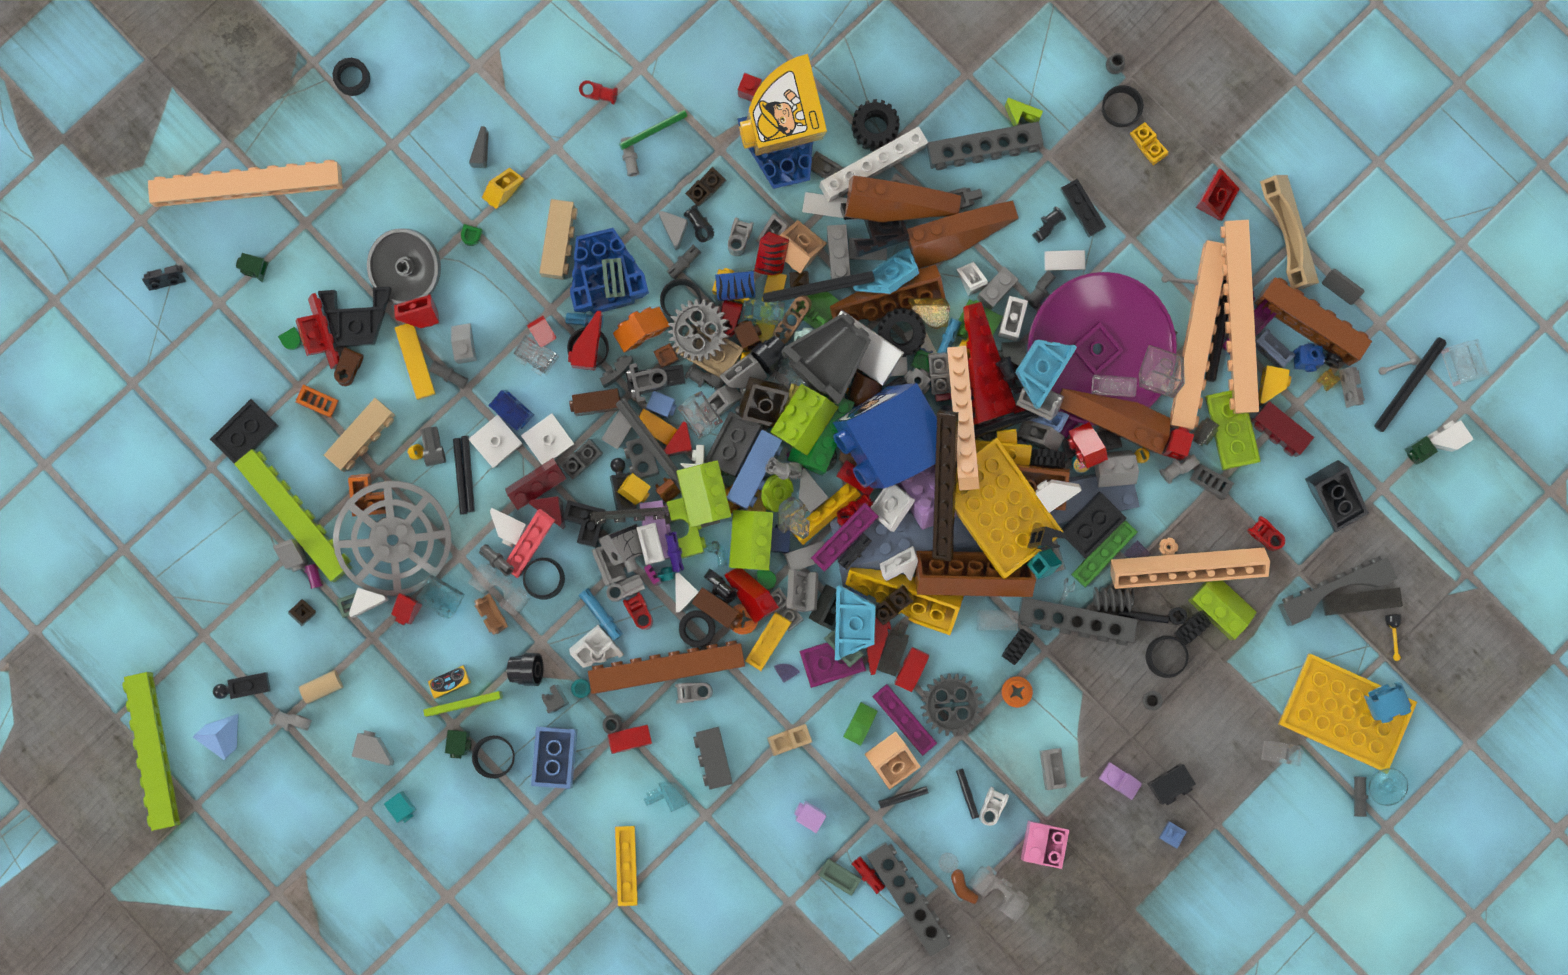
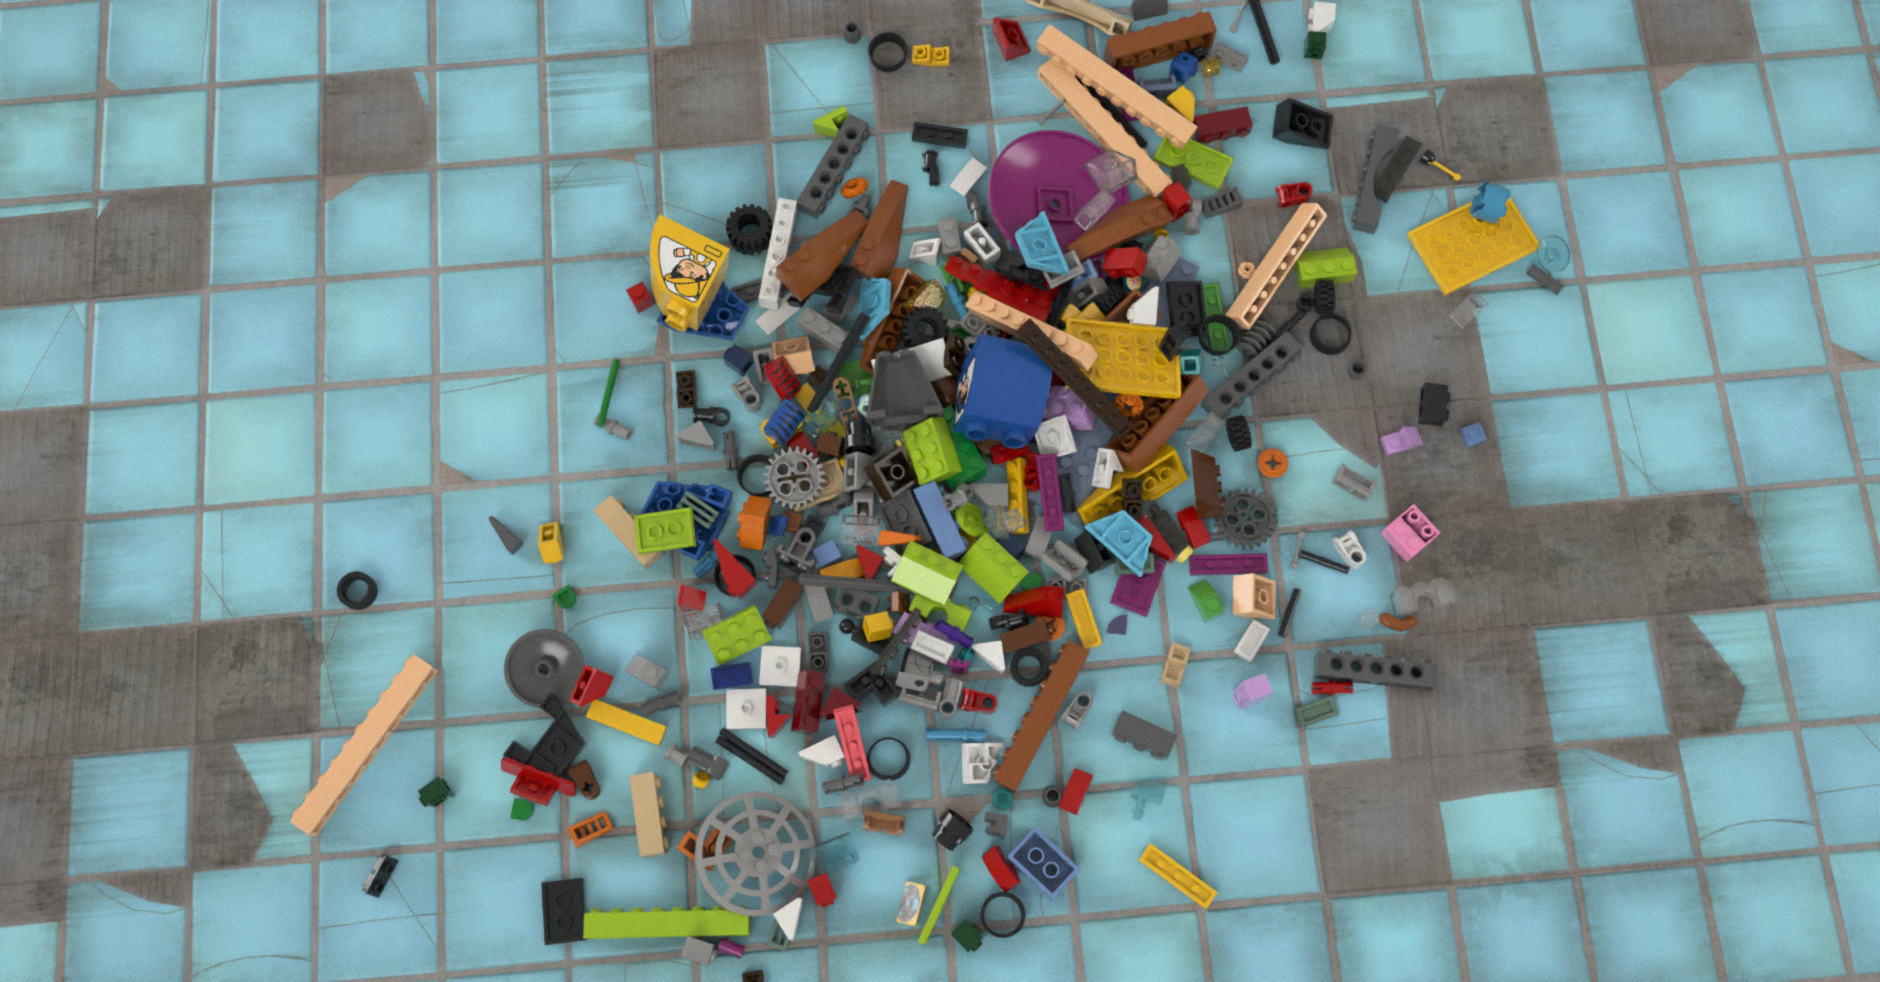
camera: 50 degrees left, 10 degrees down
red connector [579,80,618,105] -> none
clear purple tile [1123,540,1151,558] -> none
none -> lime tile [634,507,696,554]
none -> light grey bush [664,743,689,768]
none -> lime plate [701,604,772,666]
none -> dark blue brick [723,344,754,377]
none -> red slope [766,695,792,738]
none -> blue tile [767,515,788,537]
none -> orange gear [840,178,869,199]
none -> orange slope [878,530,923,546]
none -> dark brown slope [943,332,966,377]
none -> medium nougat tile [960,247,979,265]
none -> red slope [981,846,1021,892]
none -> orange gear [1113,394,1143,418]
none -> light yellow tile [1175,545,1193,563]
none -> reddish brown slope [1191,450,1224,519]
none -> black tyre [1198,314,1240,356]
none -> white tile [1233,619,1270,663]
none -> light grey hinge [1290,531,1306,569]

